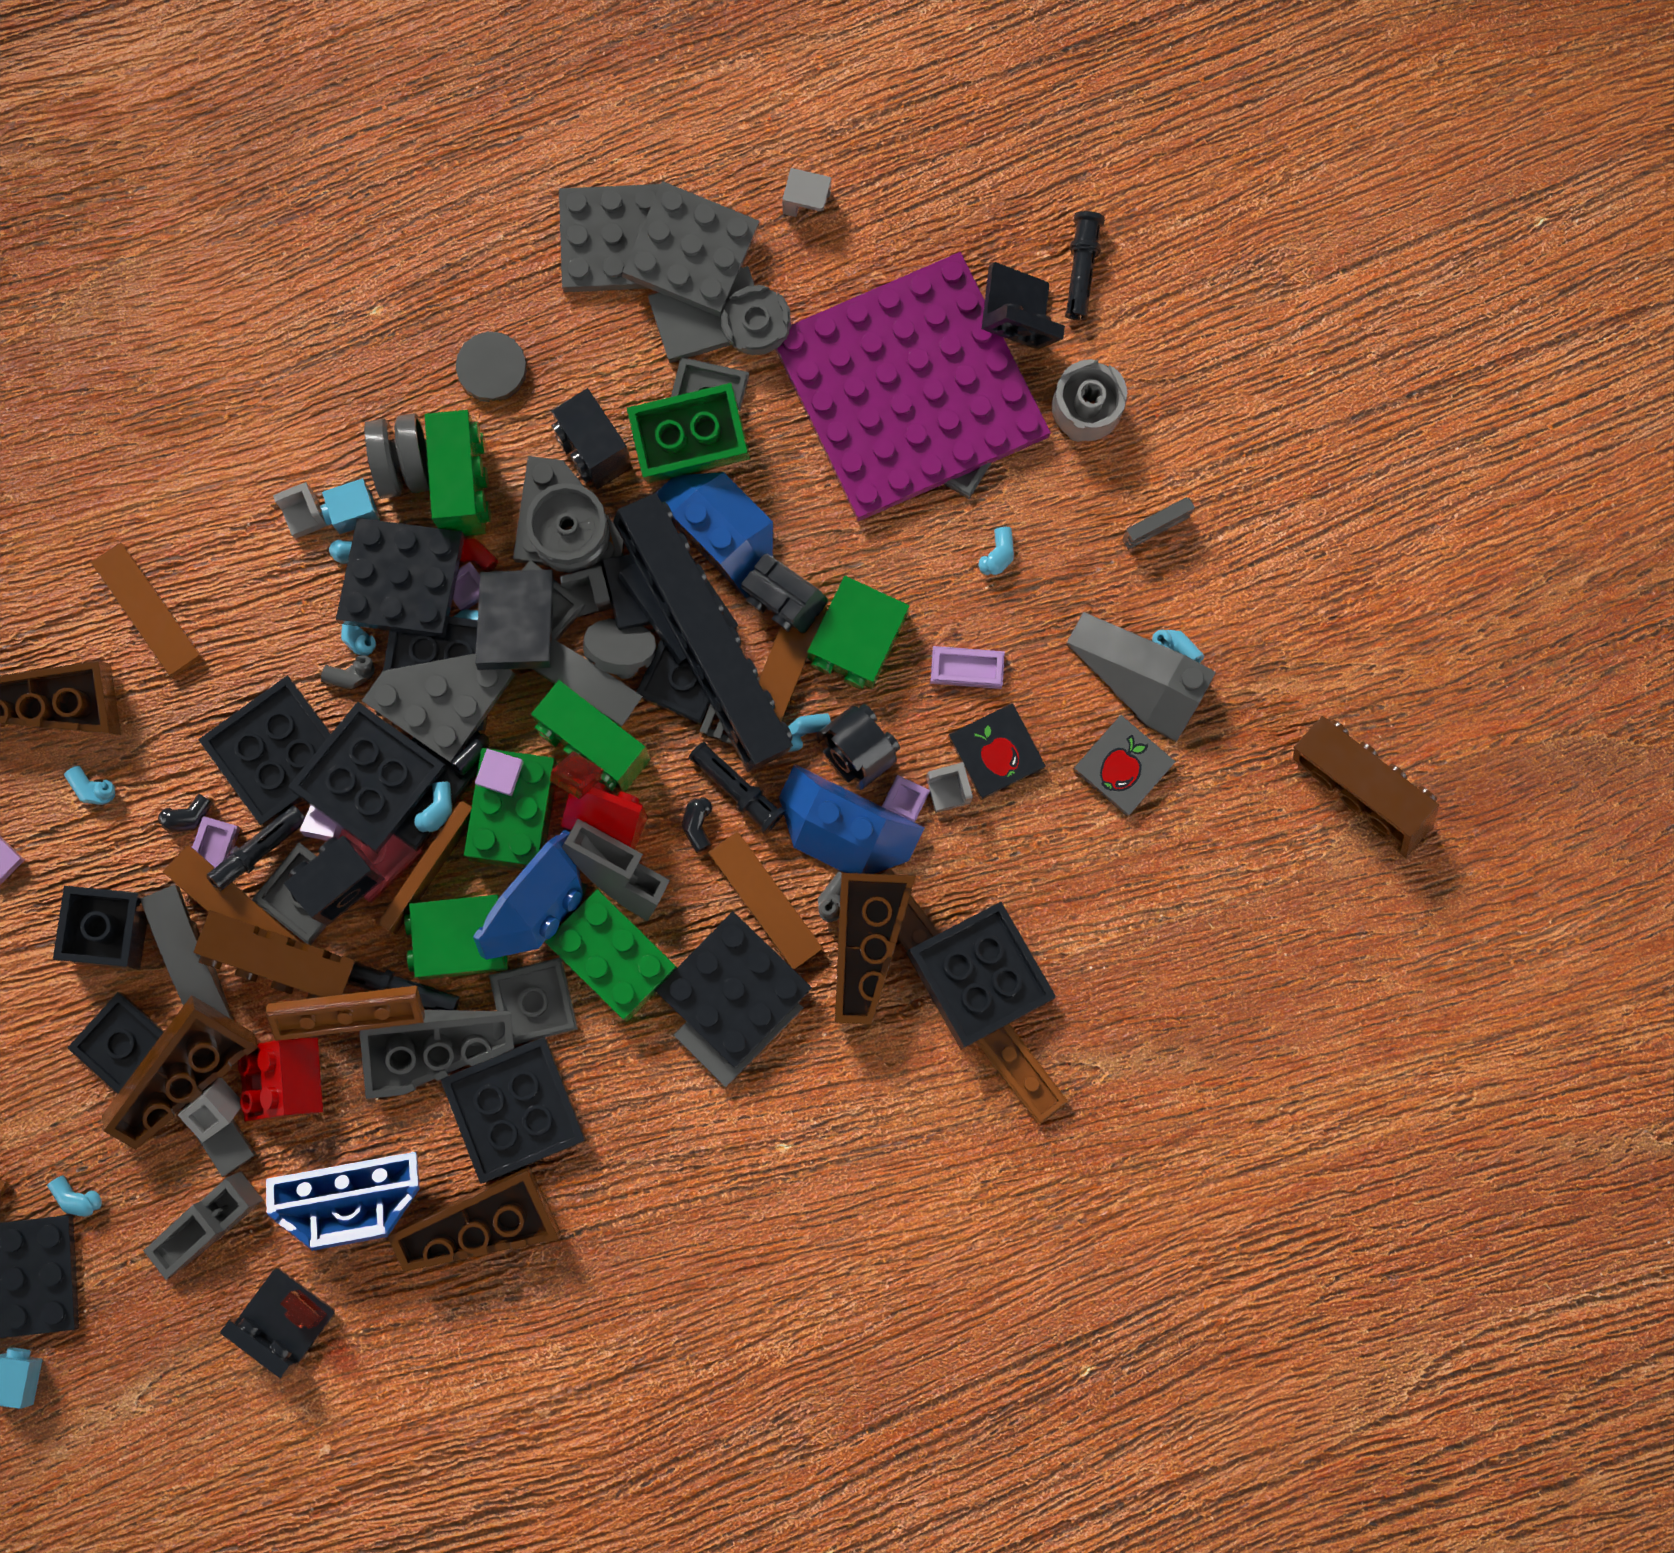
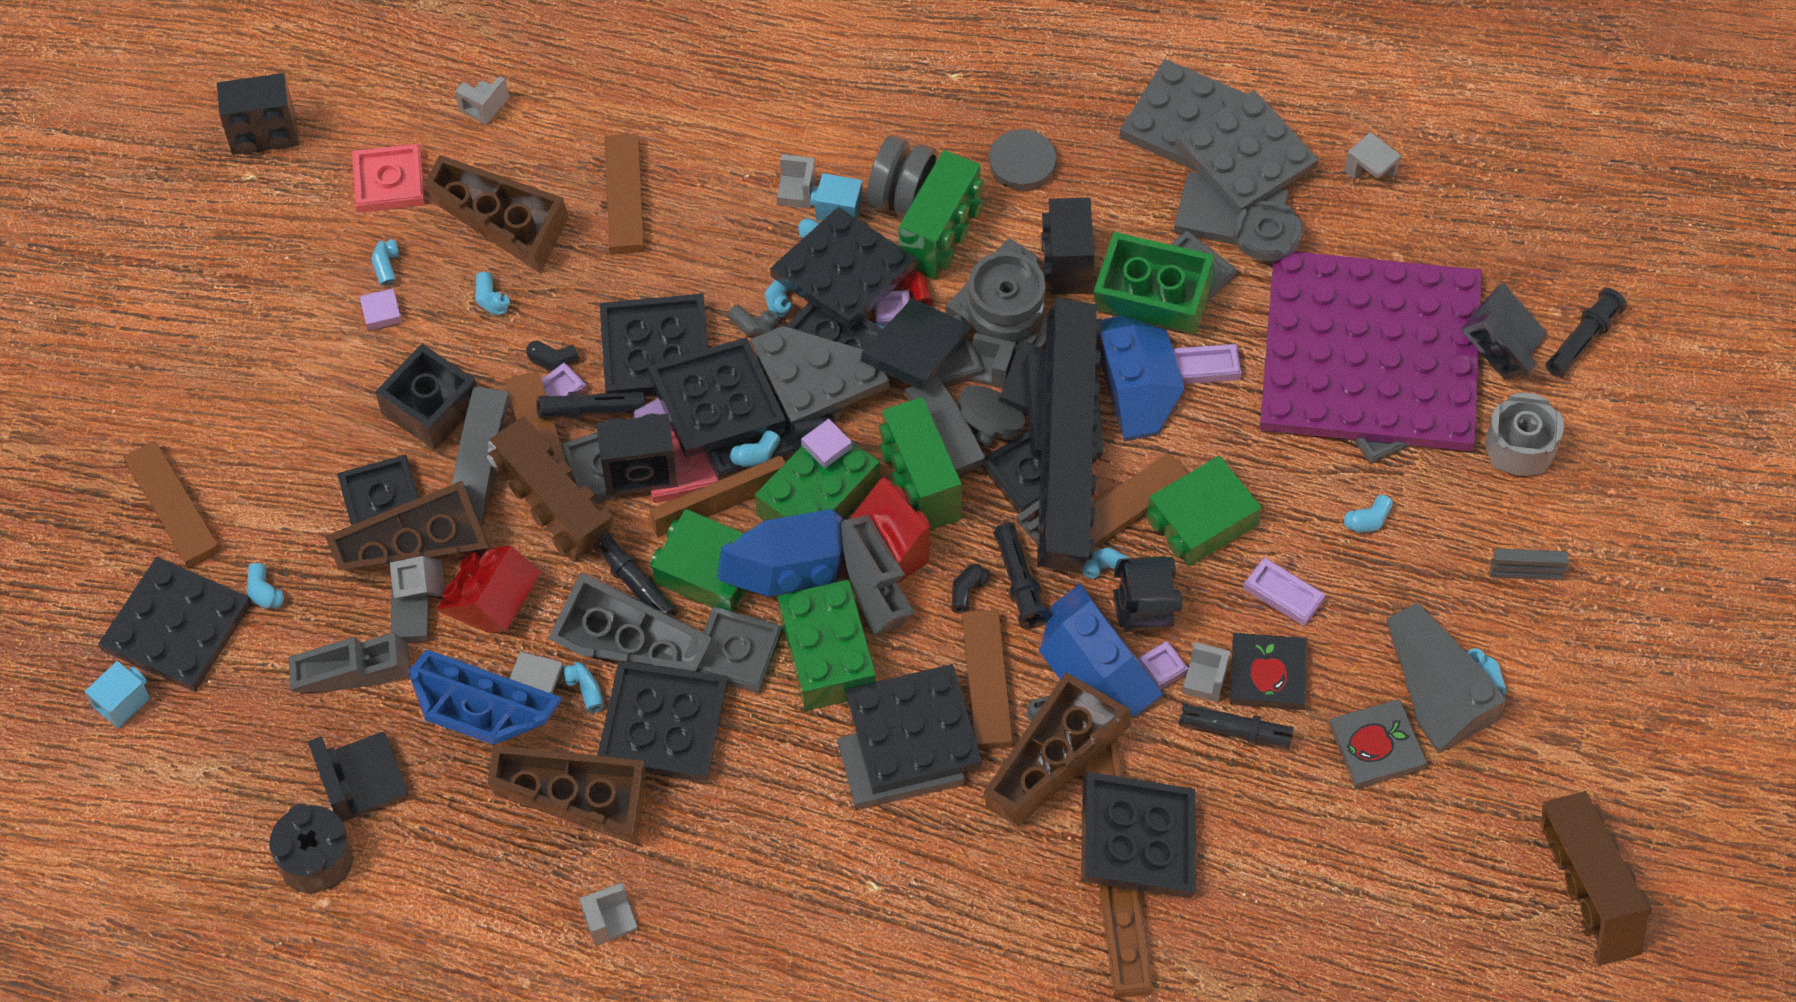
camera: 35 degrees right, 20 degrees down
dark orange tile [265,986,425,1041] -> none
clear red plate [280,1290,327,1329] -> none
clear red plate [550,751,604,799] -> none
black brick [741,554,828,633] -> none
none -> black brick [269,804,353,894]
none -> light grey panel [510,651,565,694]
none -> medium azure arm [563,662,605,714]
none -> light grey panel [579,883,637,946]
none -> lavender tile [1173,344,1241,384]
none -> black pin [1179,703,1294,750]

